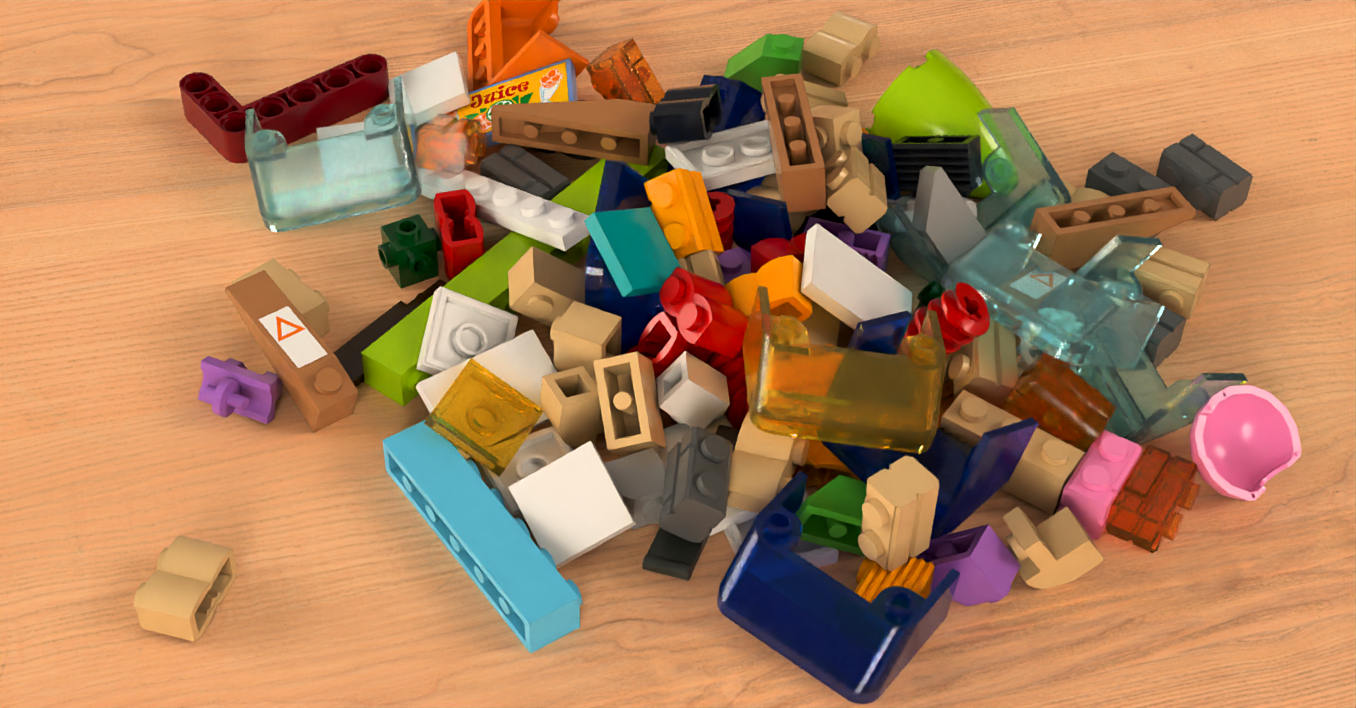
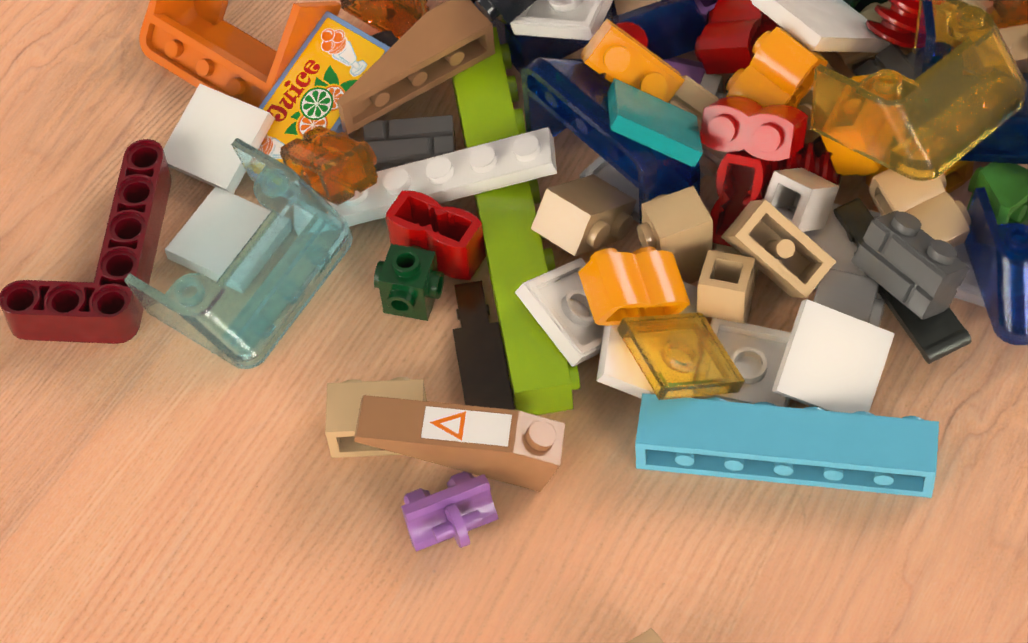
camera: 40 degrees left, 10 degrees up
none -> light orange brick [578,246,690,326]

